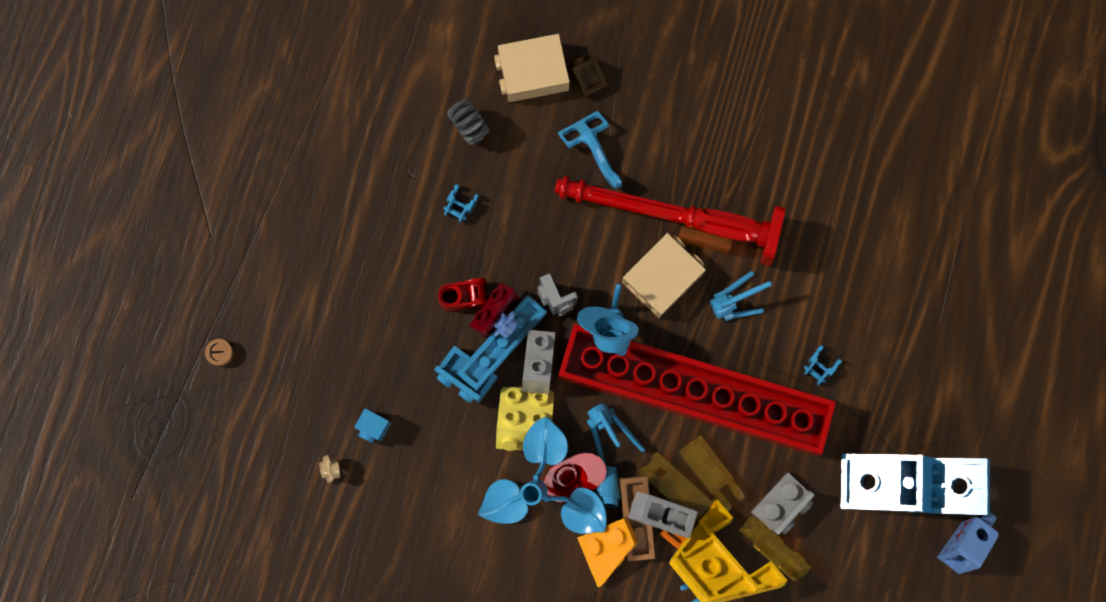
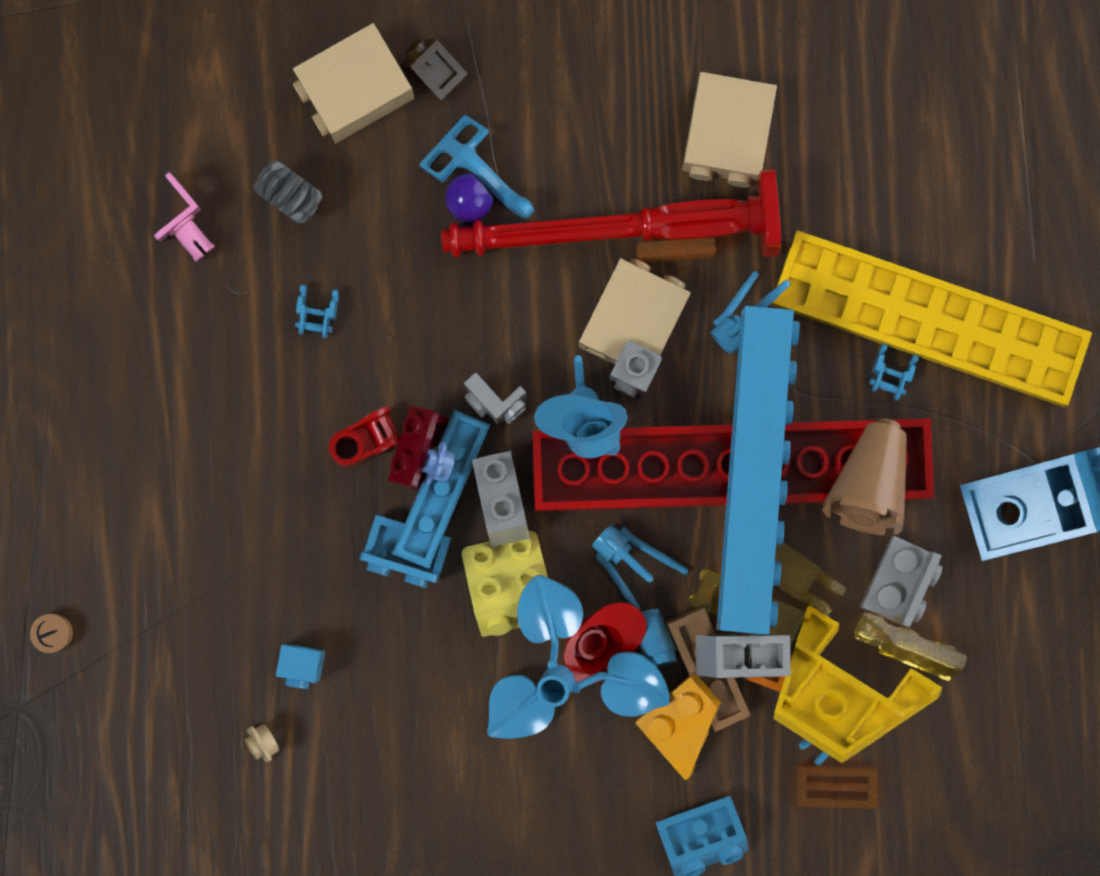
camera: 15 degrees left, 5 degrees up
none -> bright pink bracket [154,172,215,262]
none -> dark purple piece [445,173,493,222]
none -> light grey bracket [609,341,662,398]
none -> tan brick [682,72,777,187]
none -> dark azure brick [716,306,800,635]
none -> yellow plate [770,230,1092,407]
none -> medium nougat cone [822,418,907,535]

